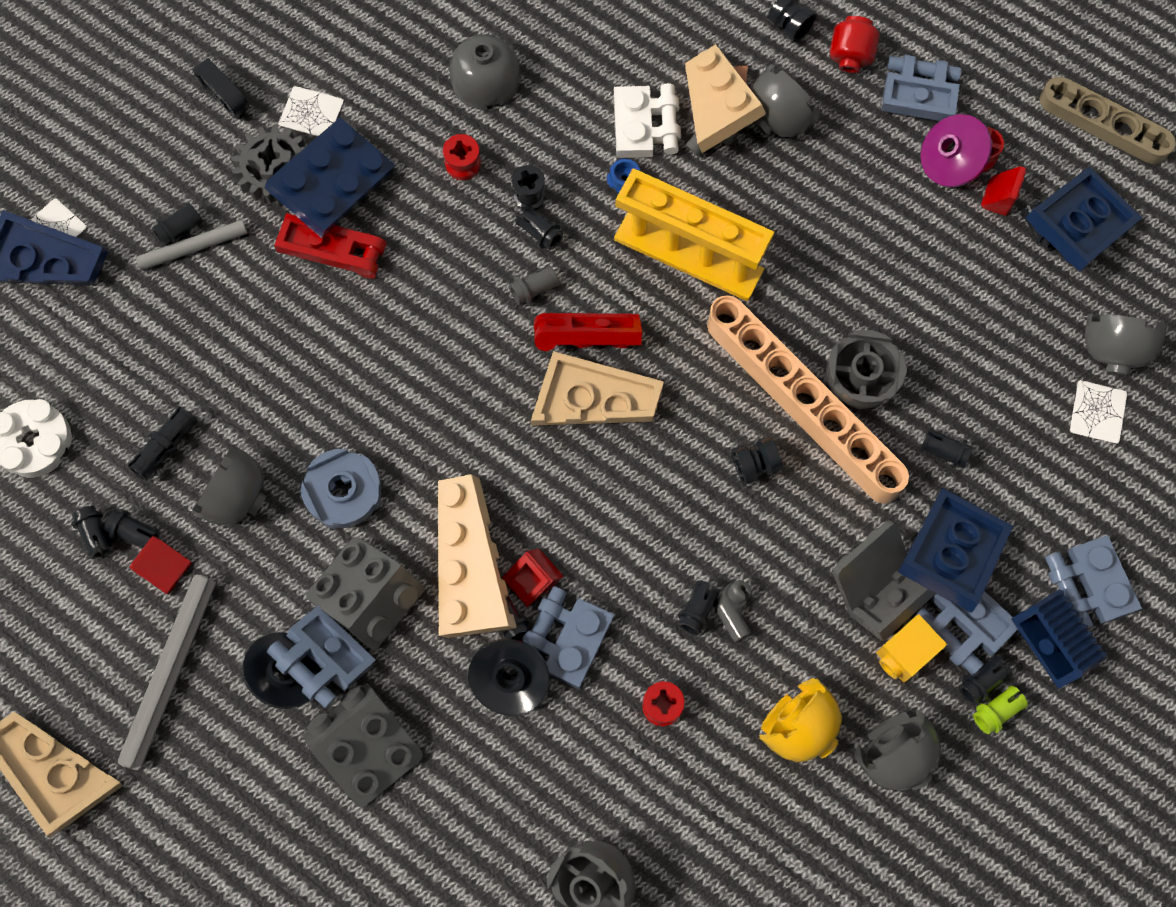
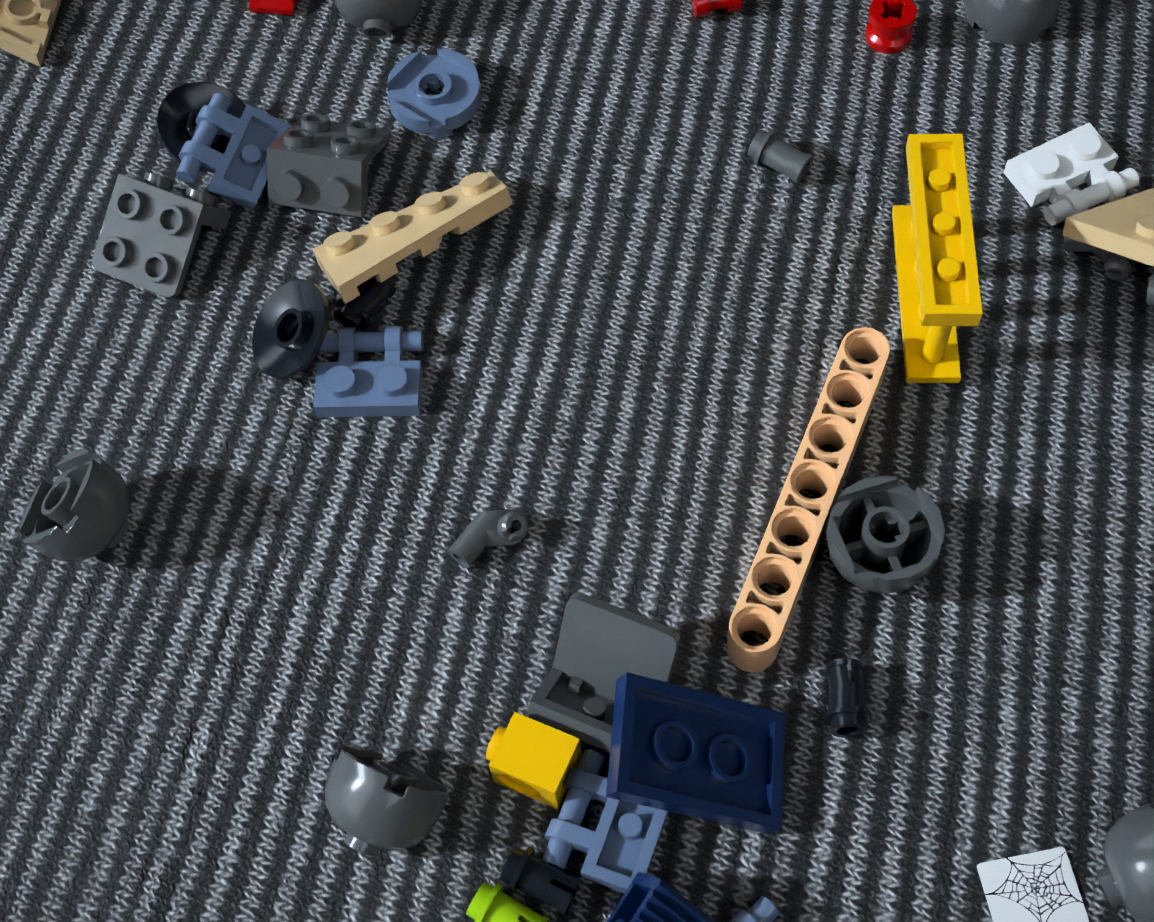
camera: 70 degrees right, 10 degrees down
light grey axle [118,575,216,770] -> none
red slope [502,548,563,607] -> none
black bush [512,165,546,211] -> none
black pin [515,205,563,250] -> none
tan wing [531,351,664,426] -> none
red plate [533,313,642,351] -> none
blue plate [607,159,641,193] -> none
red wheel [642,681,685,727] -> none
black pin [678,580,720,635] -> none
black wheel [731,436,783,485] -> none
yellow cylinder [759,678,842,762] -> none

